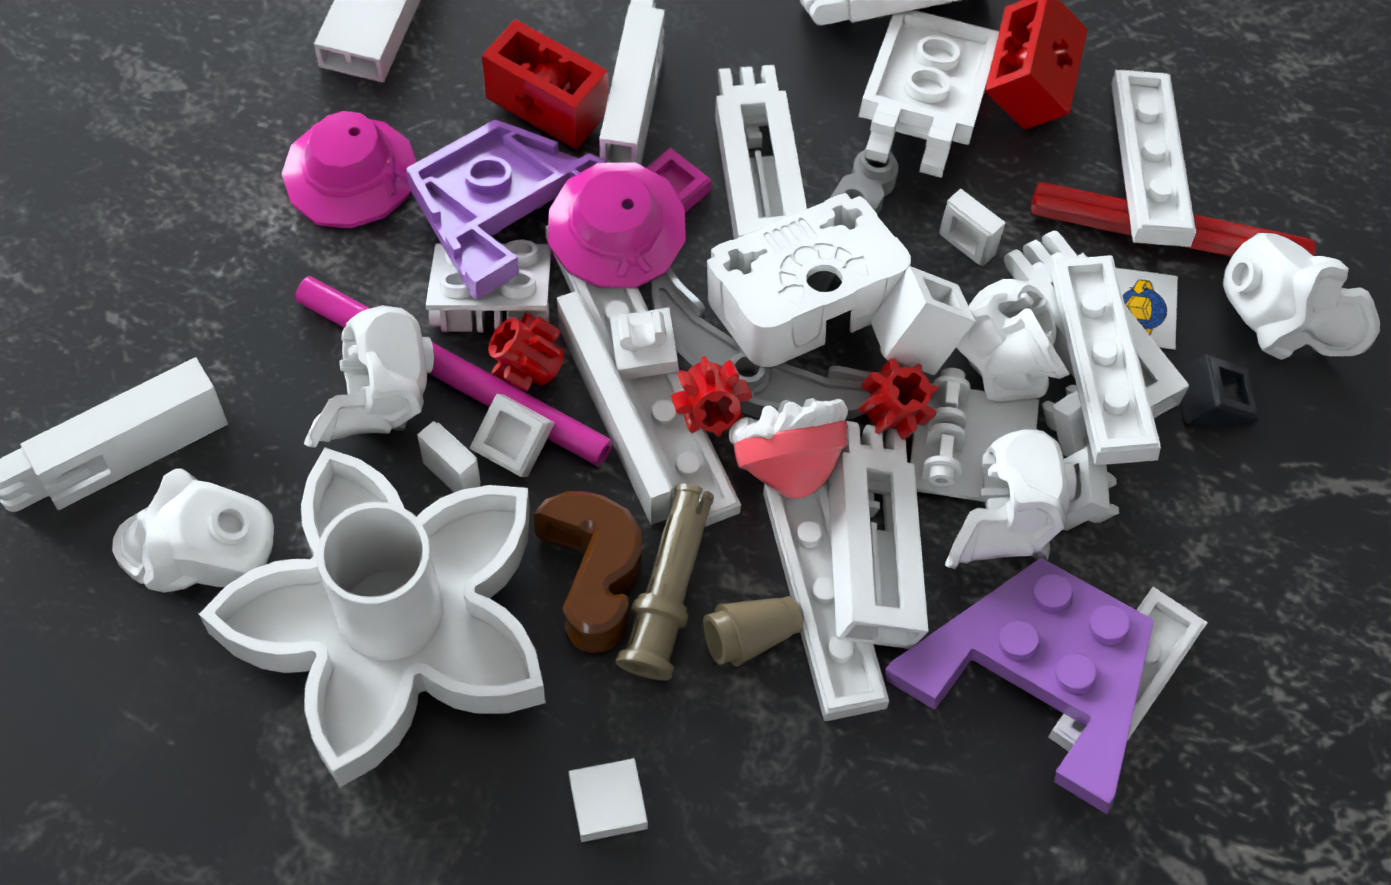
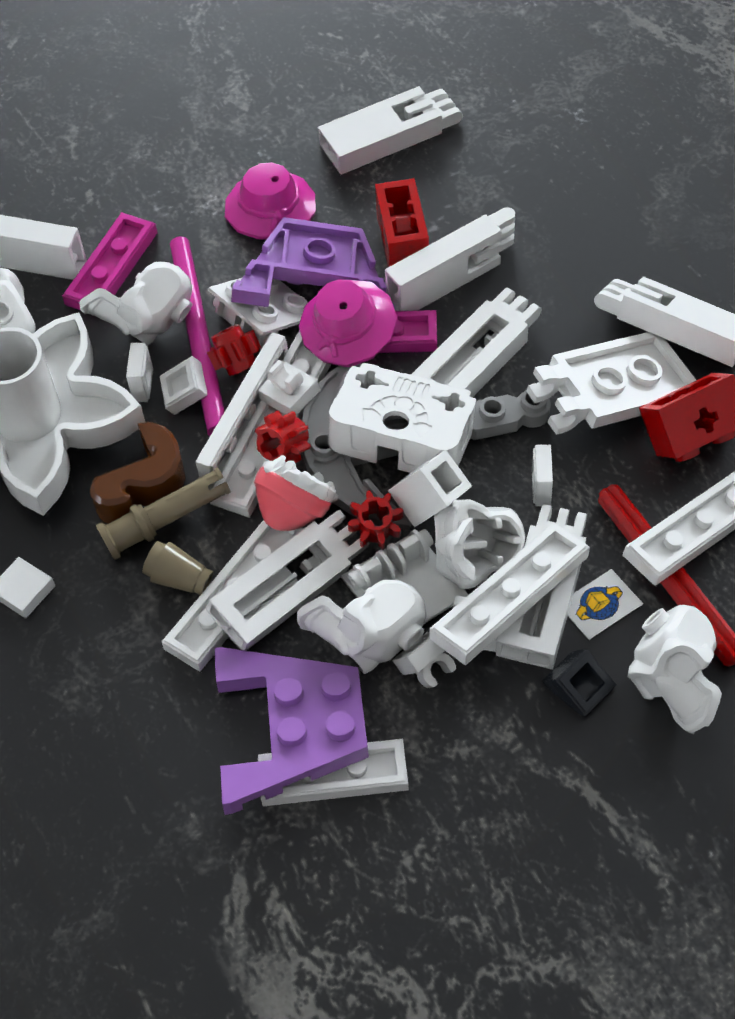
camera: 55 degrees right, 5 degrees down
none -> dark pink tile [62,212,158,310]

